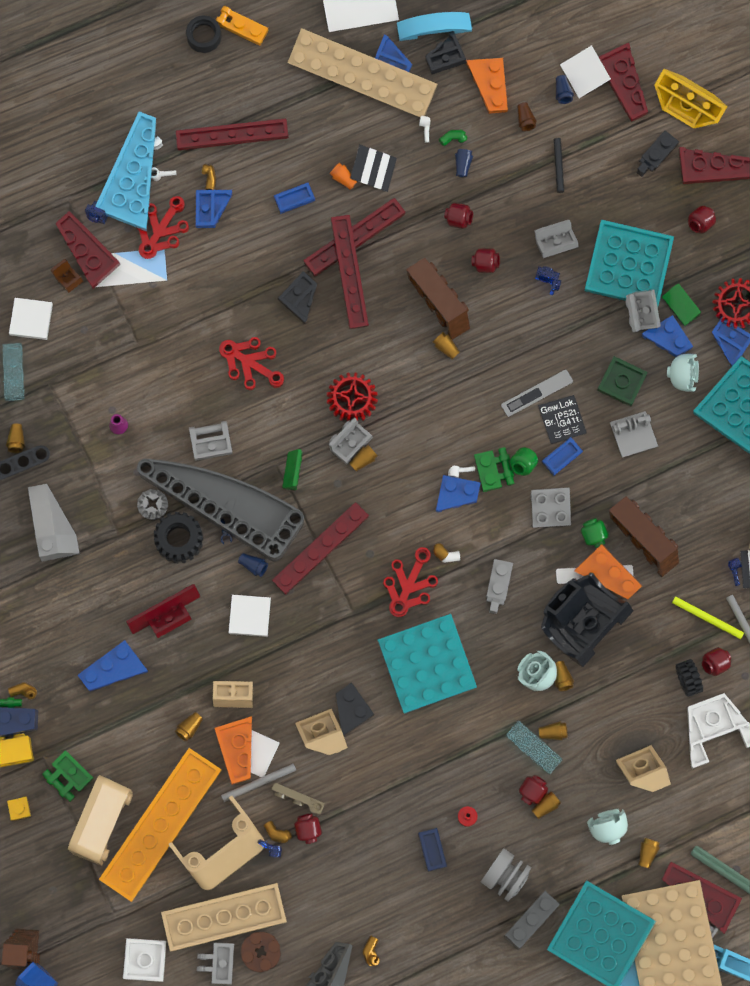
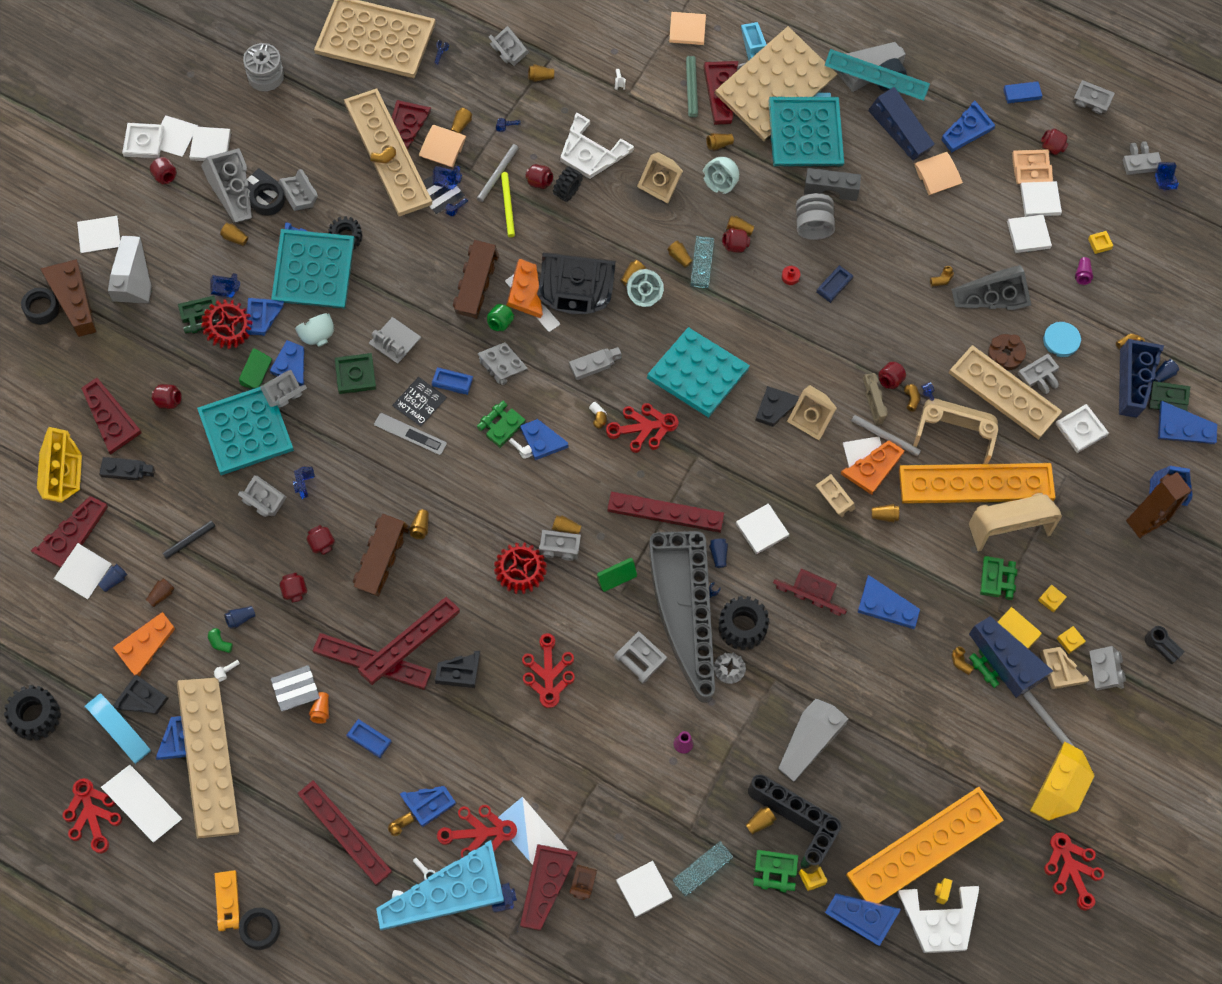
camera: 125 degrees left, 10 degrees down
green head [510,447,538,476] -> none

